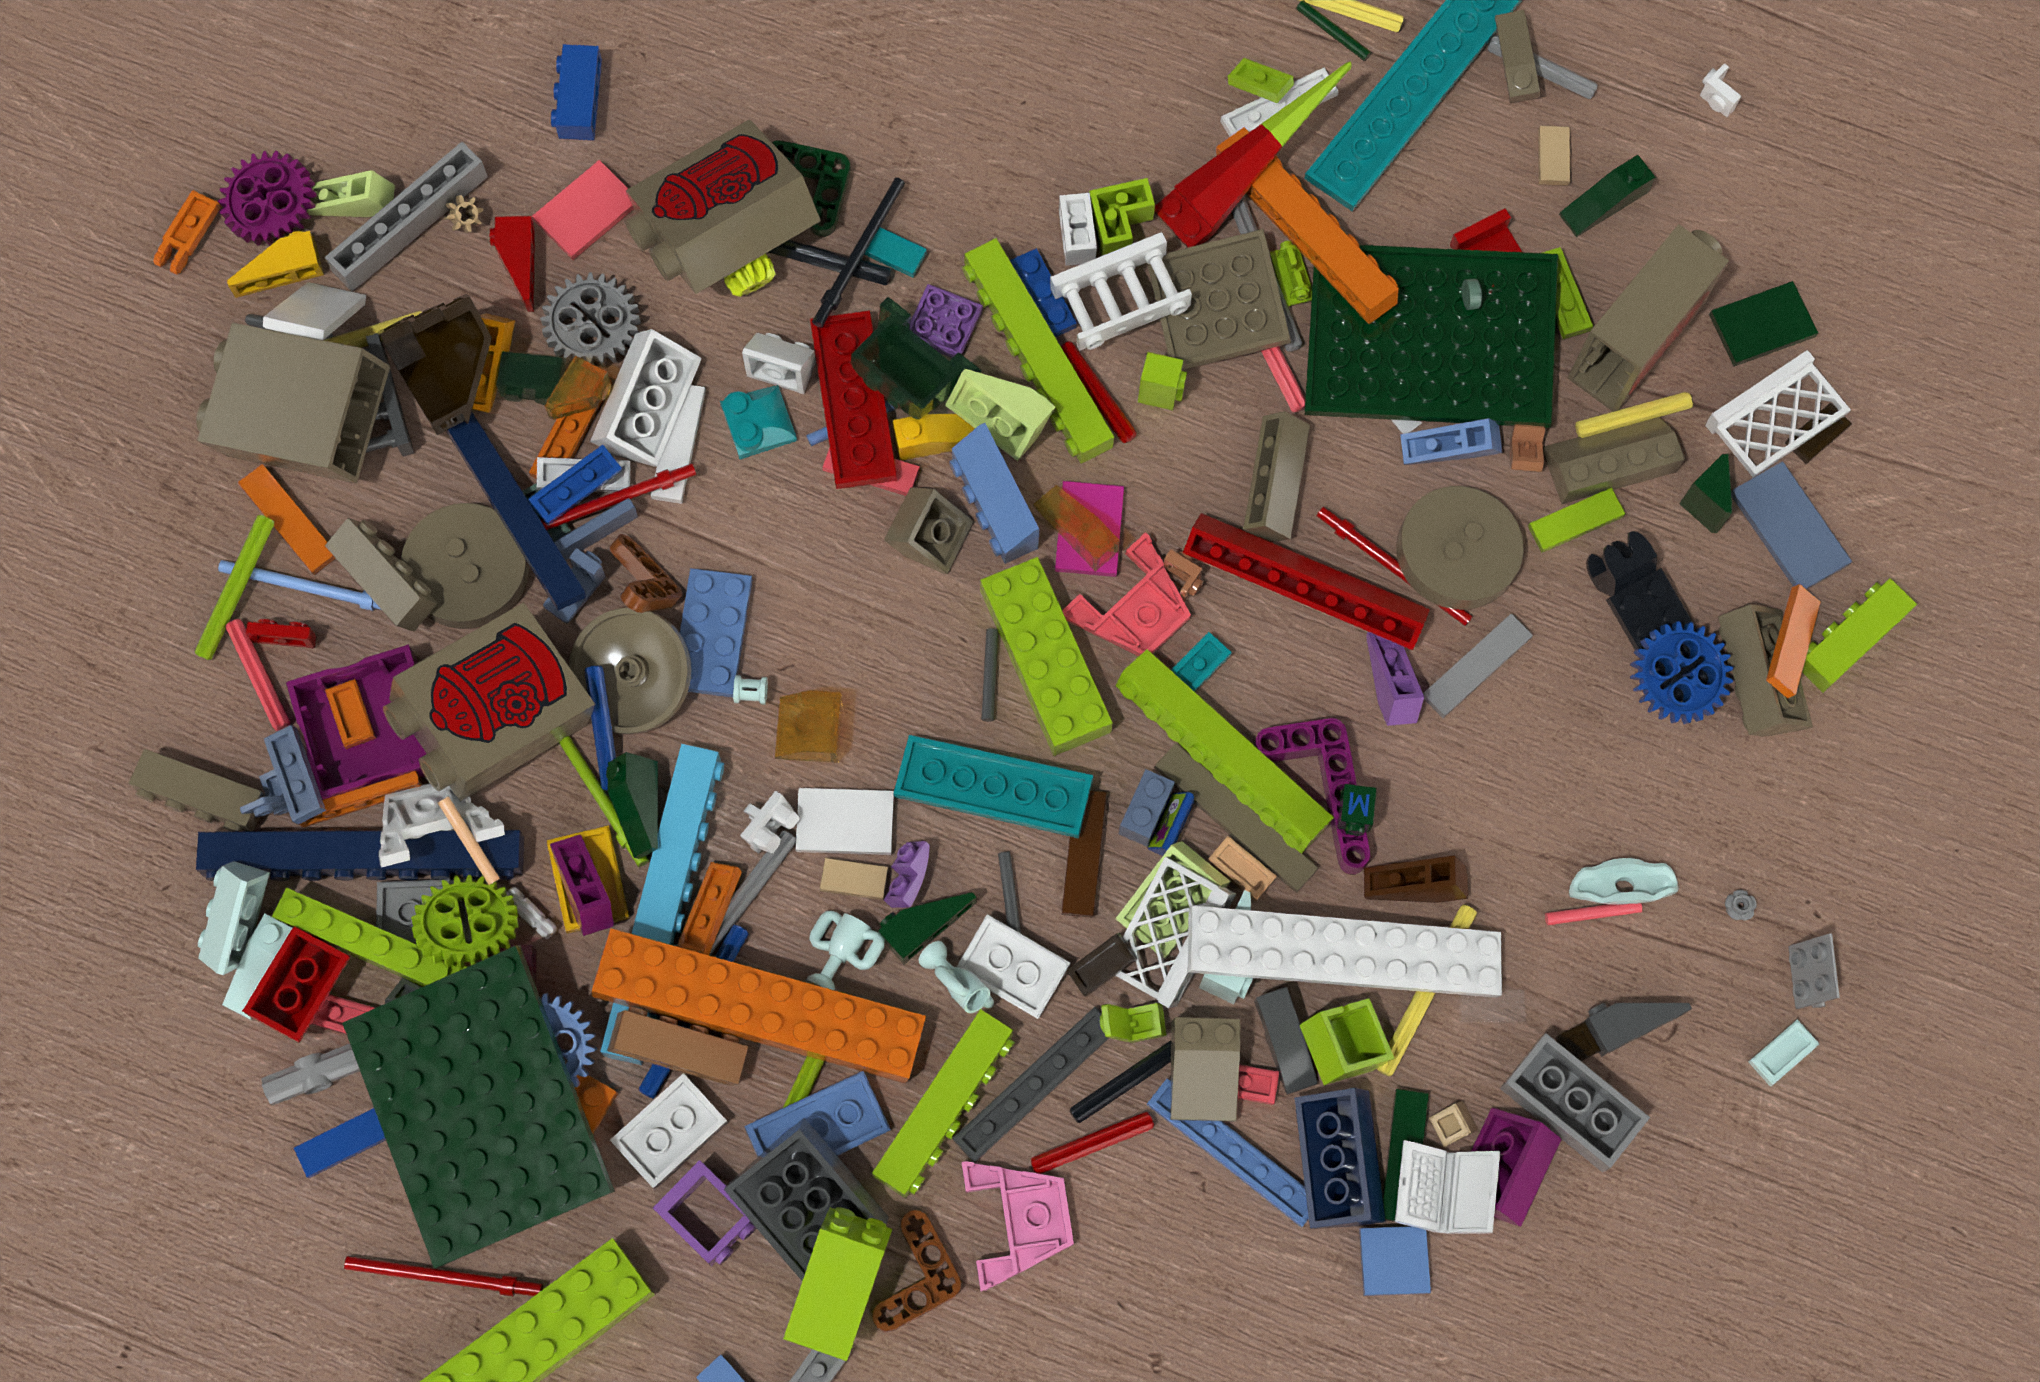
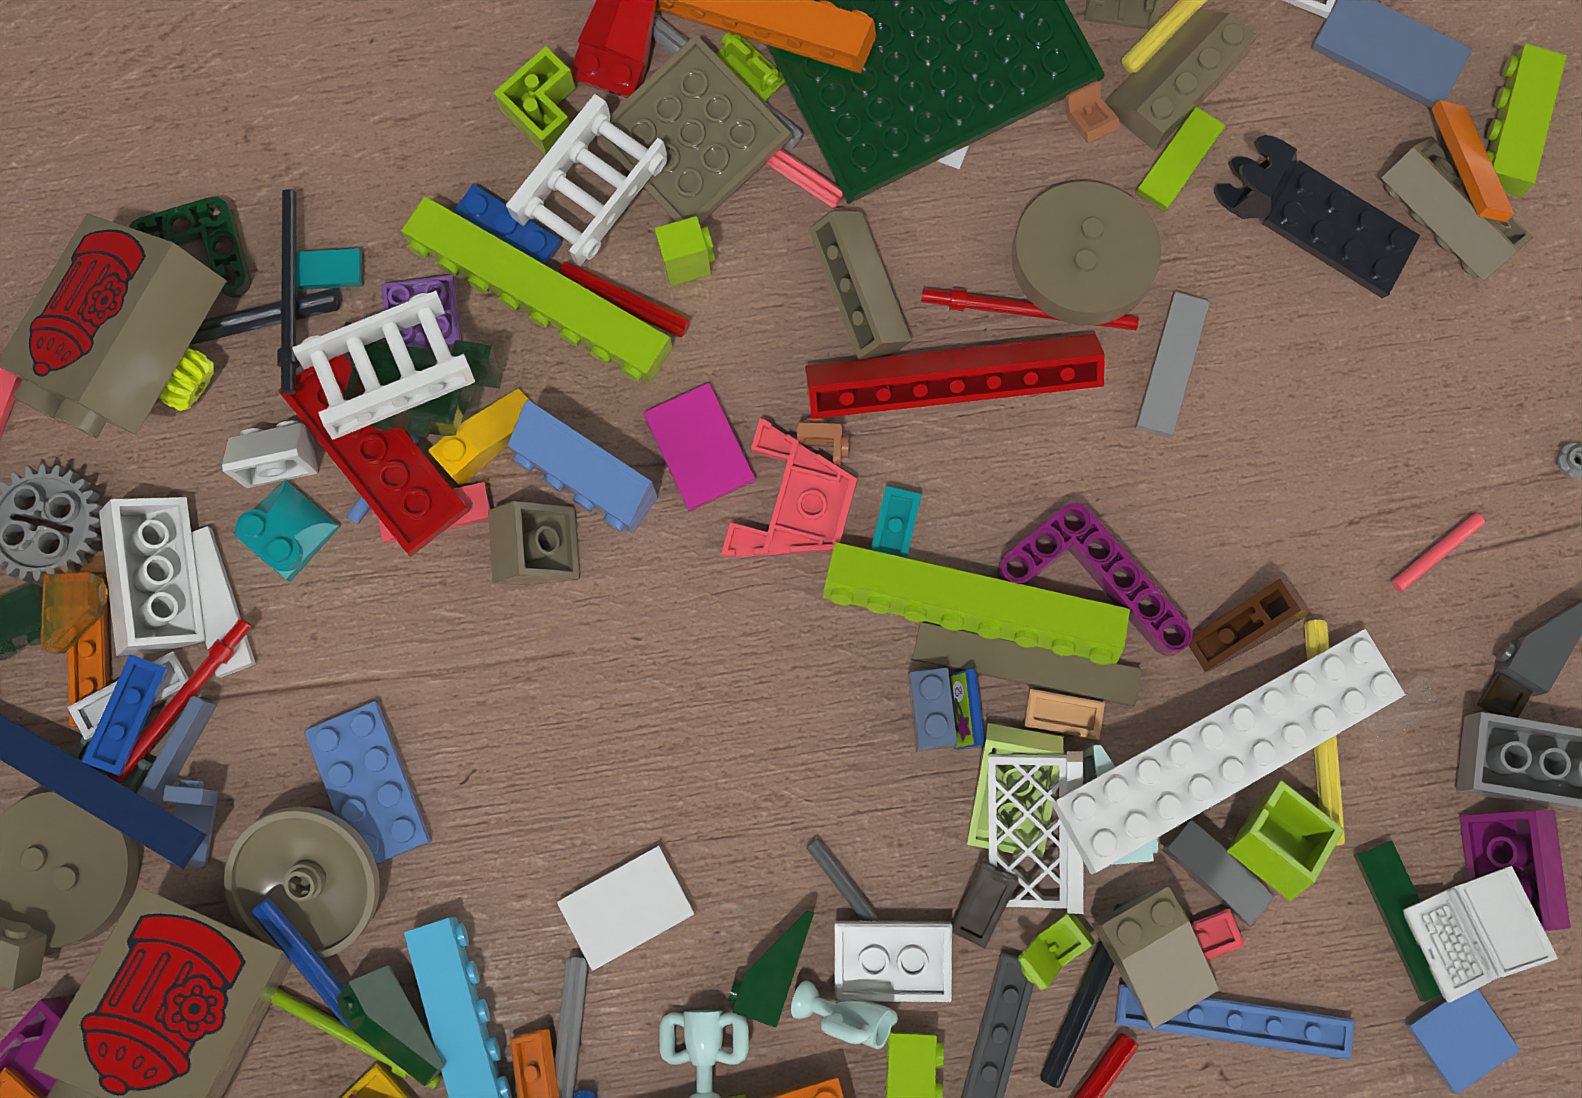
camera: 25 degrees left, 5 degrees up
dark orange beam [609,534,683,613] -> none
light aqua bush [733,675,768,705] -> none
white hips [740,791,799,854] -> none
clear yellow slope [775,690,843,763] -> none
tan tile [820,858,888,900] -> none
medium lavender slope [884,841,930,908] -> none
teal plate [893,735,1093,838] -> none
yellowish green slope [945,369,1055,461] -> none
lime brick [980,557,1113,756] -> none
dark grey bar [981,628,998,722] -> none
slope [1033,485,1120,572] -> none
white brick [1059,193,1097,266] -> none
reddish brown tile [1061,791,1106,918] -> none
dark blue slope [1294,1088,1386,1229] -> none
dark green brick [1337,784,1377,836] -> none
medium lavender slope [1366,632,1424,726] -> none
medium blue slope [1400,418,1503,465] -> none
tan slope [1429,1101,1478,1147] -> none
light aqua piece [1569,858,1679,905] -> none
blue gear [1630,621,1734,724] -> none
dark green slope [1679,454,1732,533] -> none
none -> white fence [292,291,475,440]

